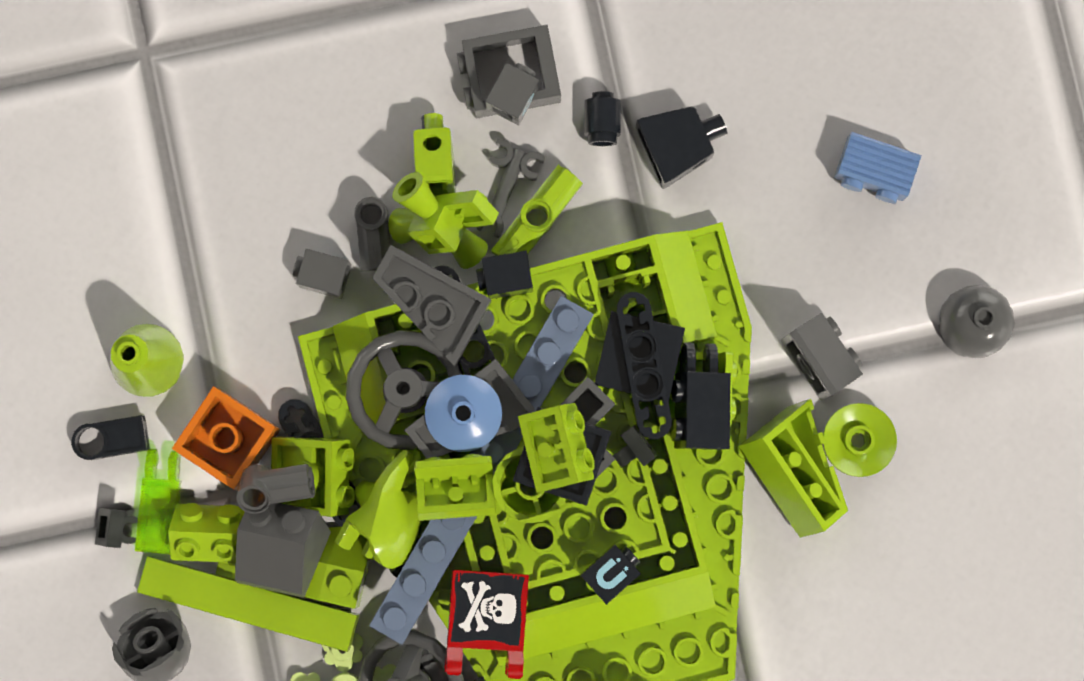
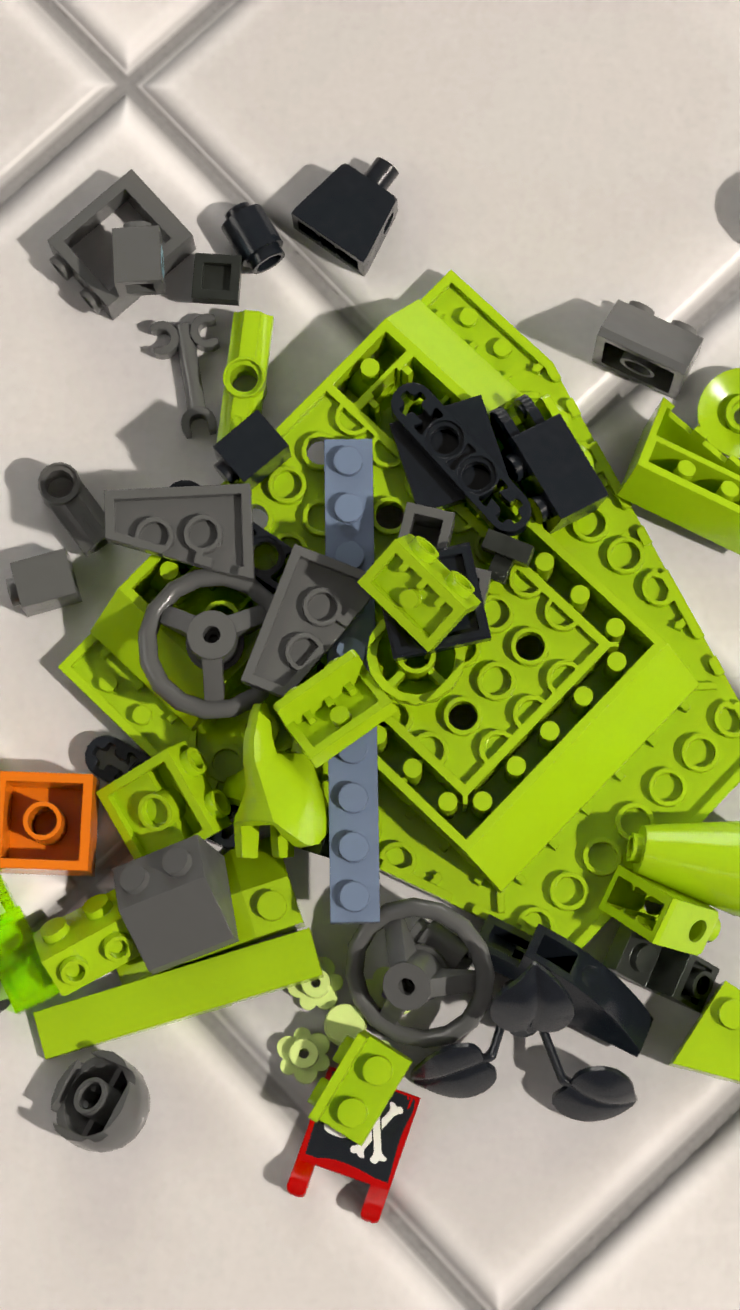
camera: 25 degrees left, 5 degrees down
dark grey piece [236,464,315,514] -> none
lime brick [388,172,499,269] -> none
lime torso [413,113,456,195] -> none
medium blue dish [425,375,502,452] -> none
flag [444,570,529,679] -> none
black brick [580,544,641,605] -> none
medium blue brick [834,132,922,204] -> none
none -> pearl dark grey tile [191,253,242,306]

